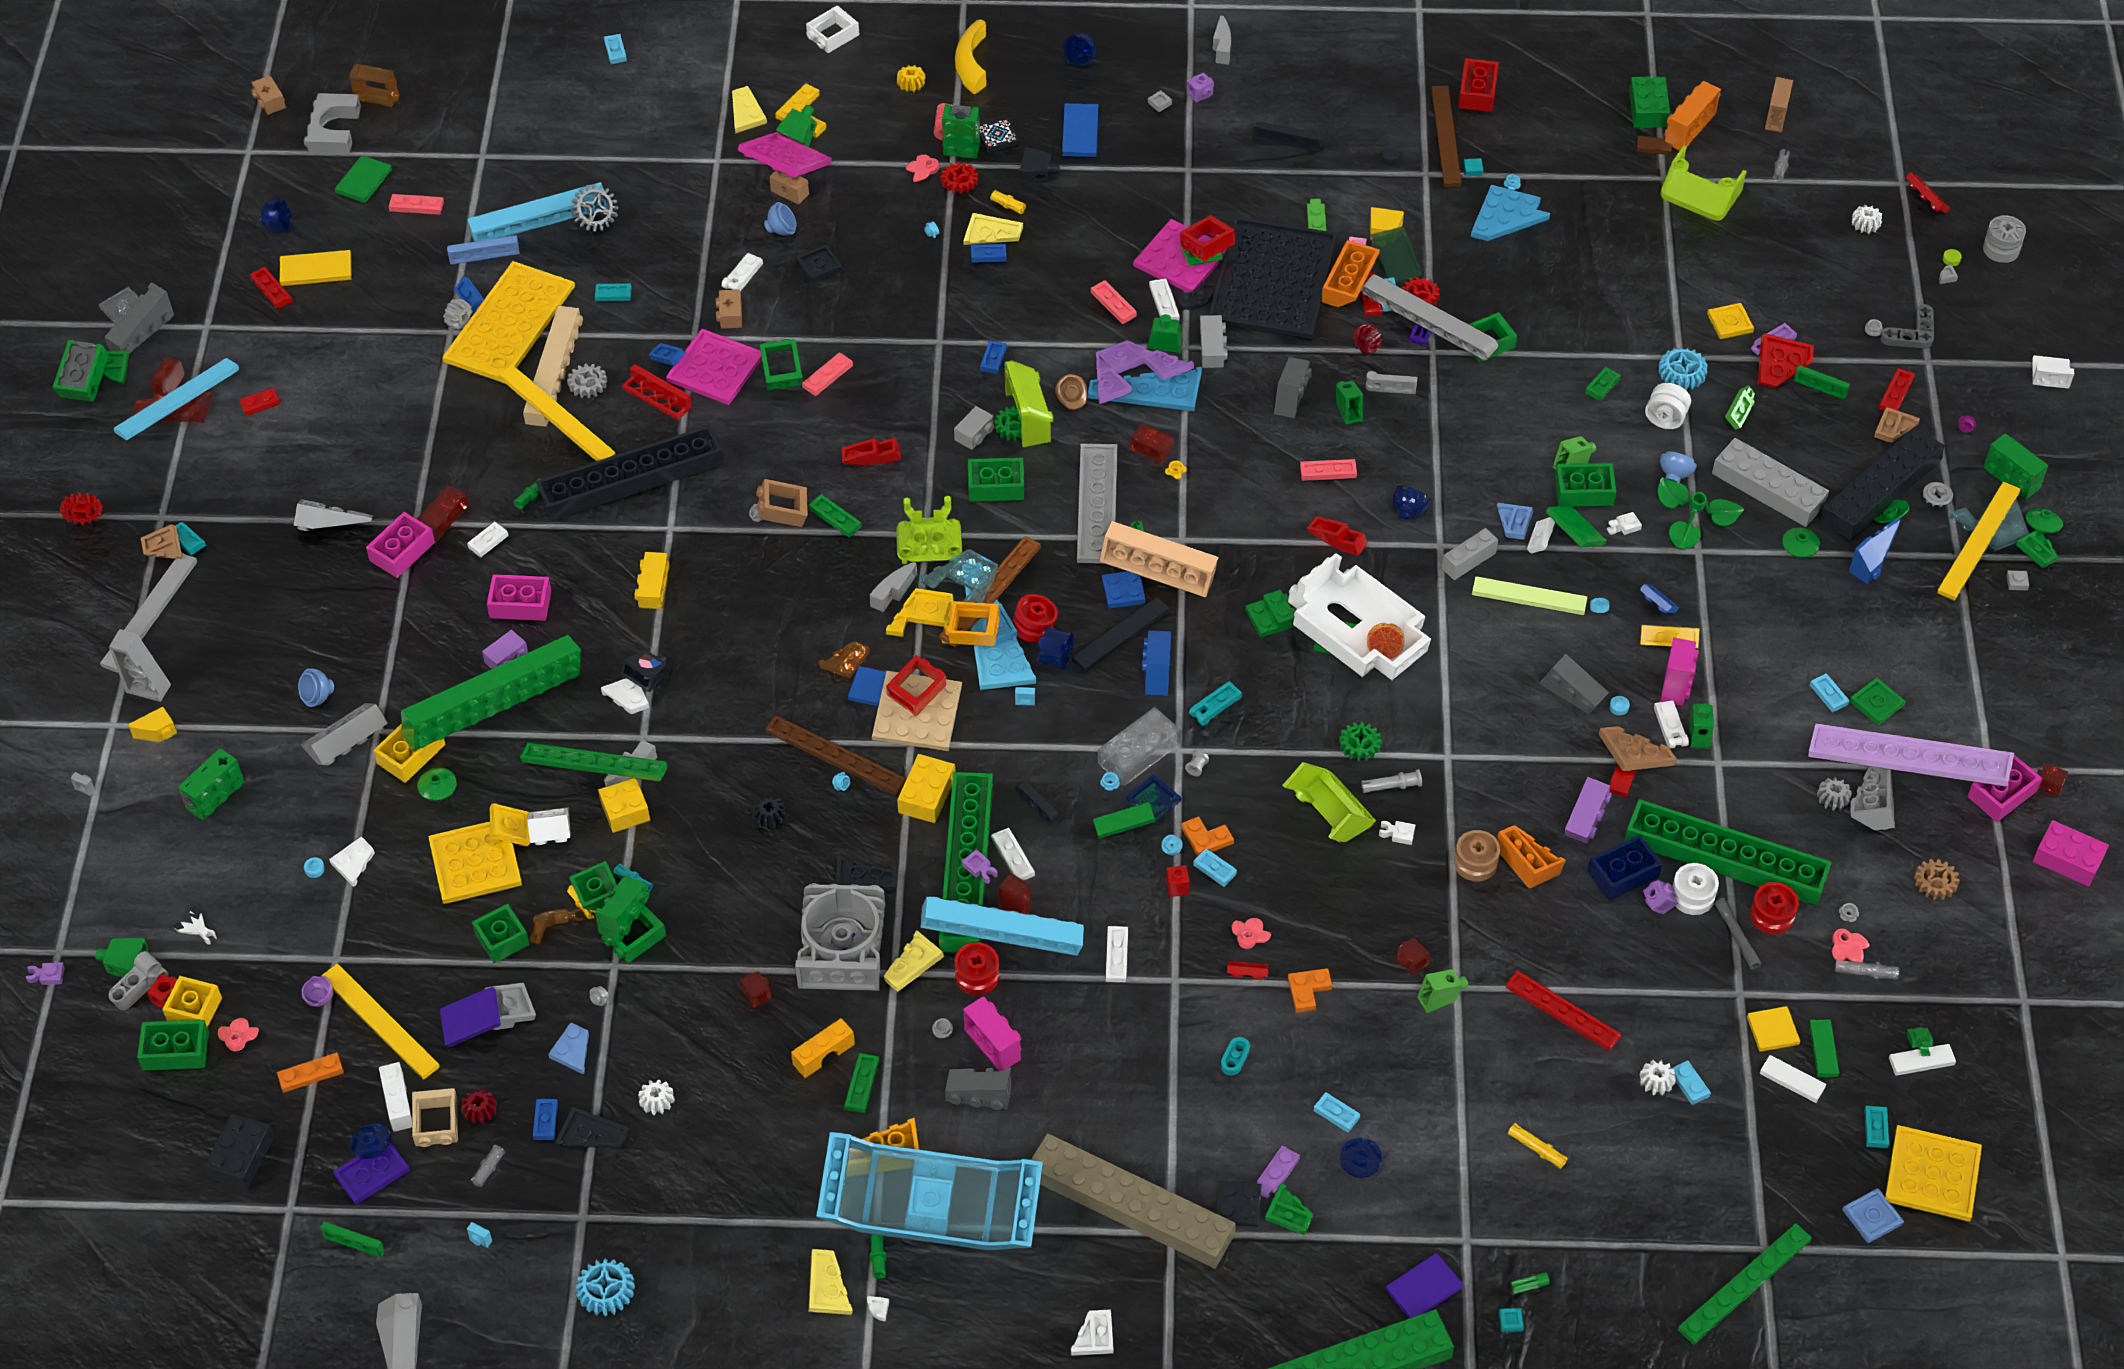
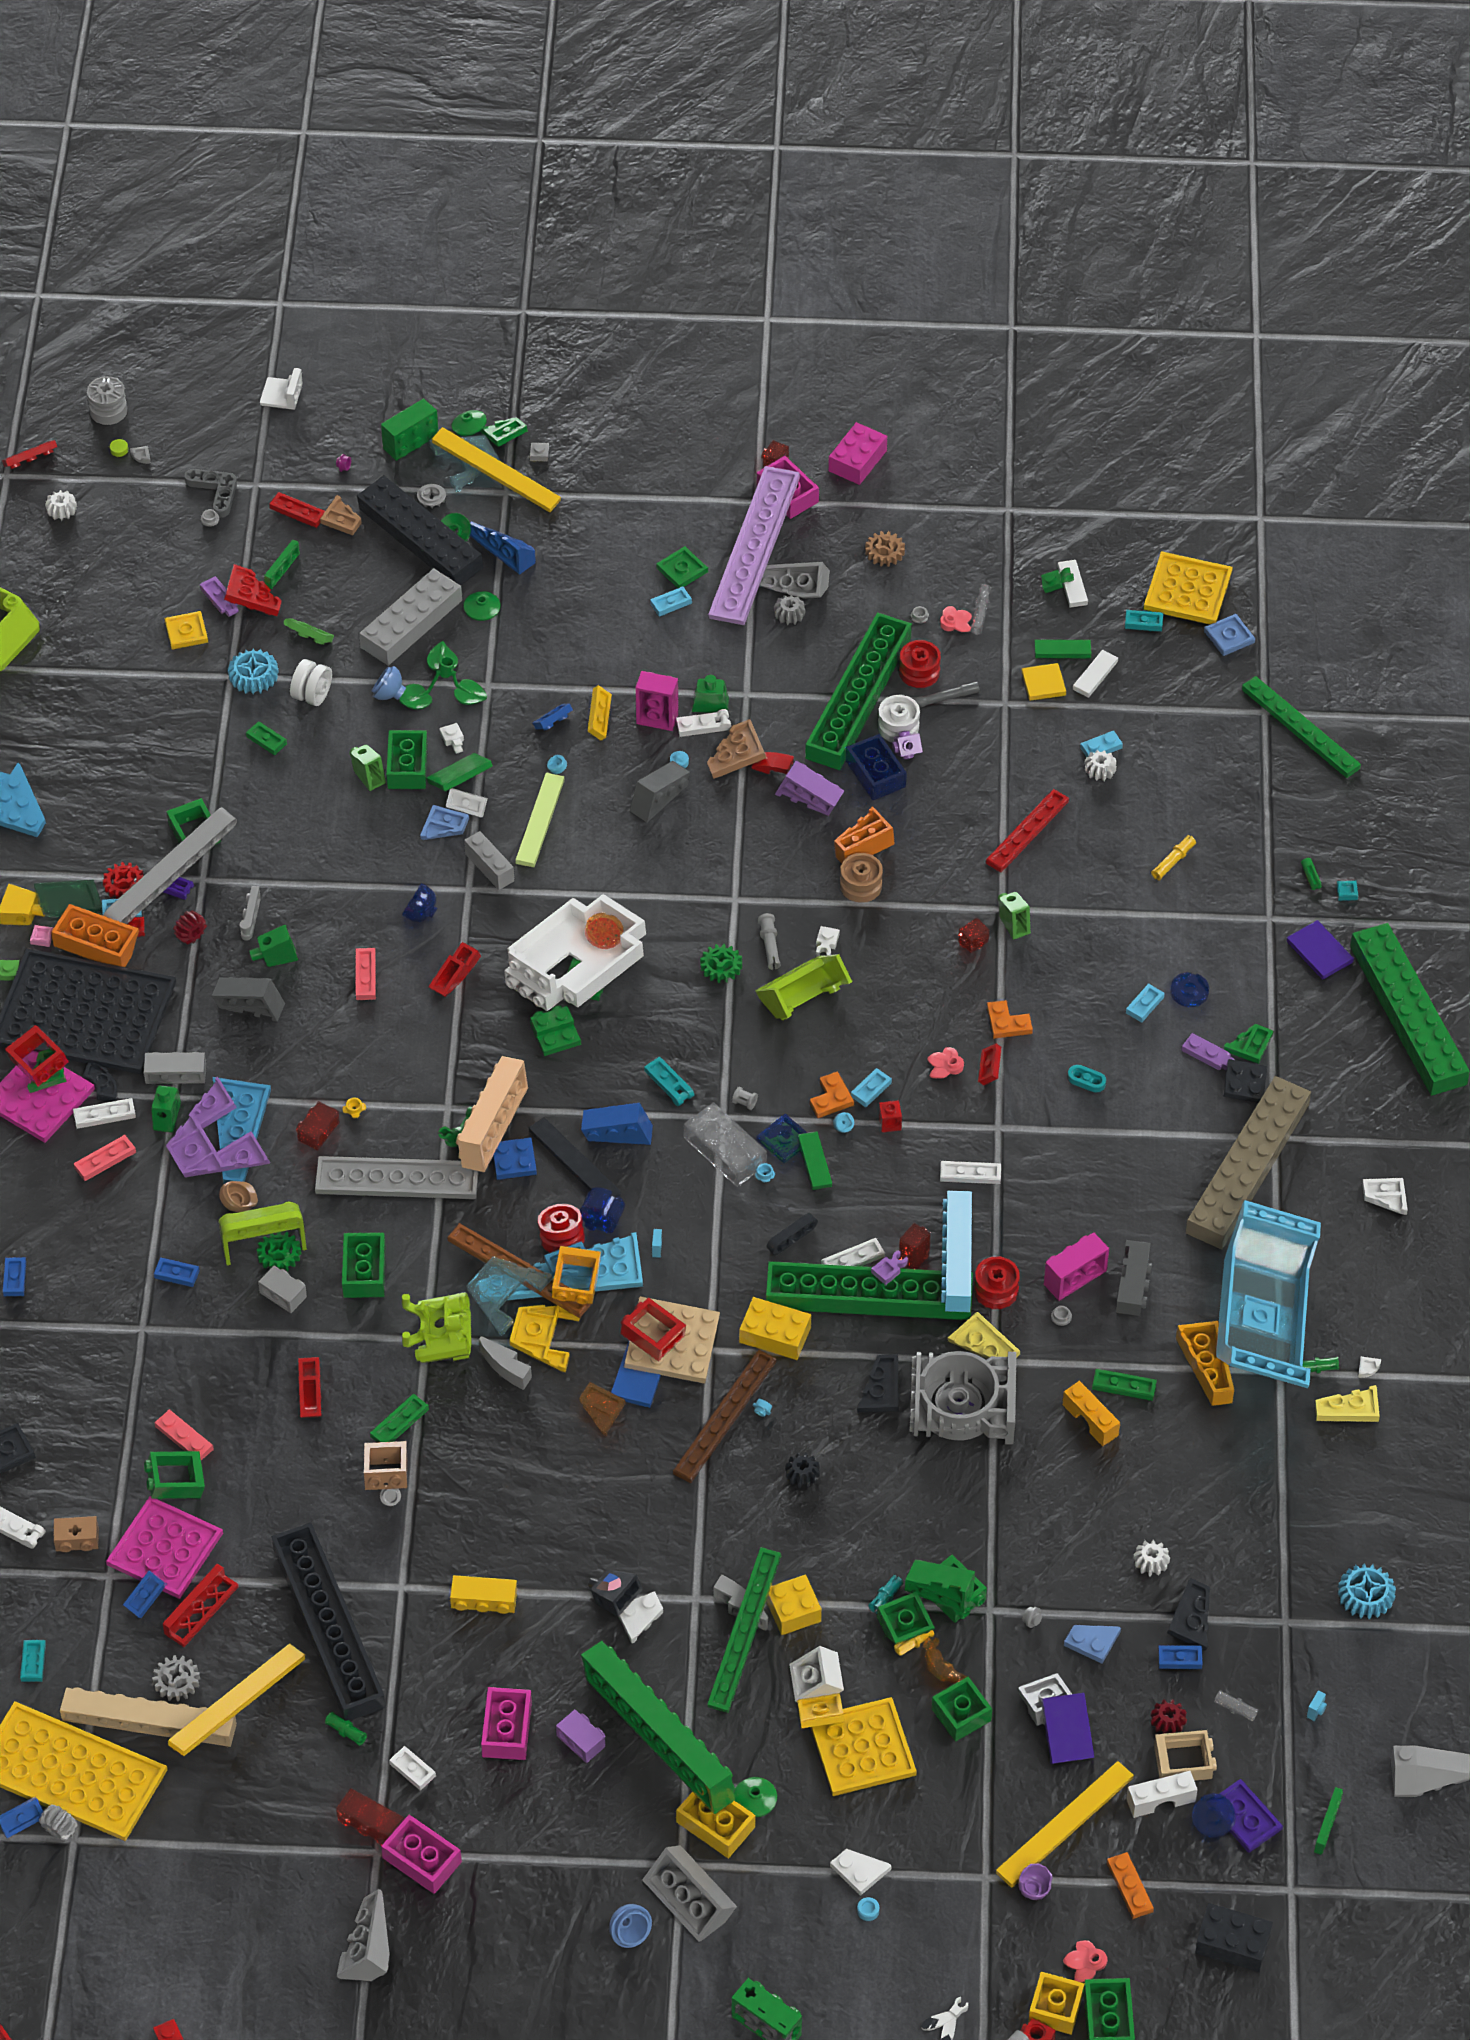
camera: 90 degrees left, 0 degrees up
clear red brick [741,971,772,1008] -> none

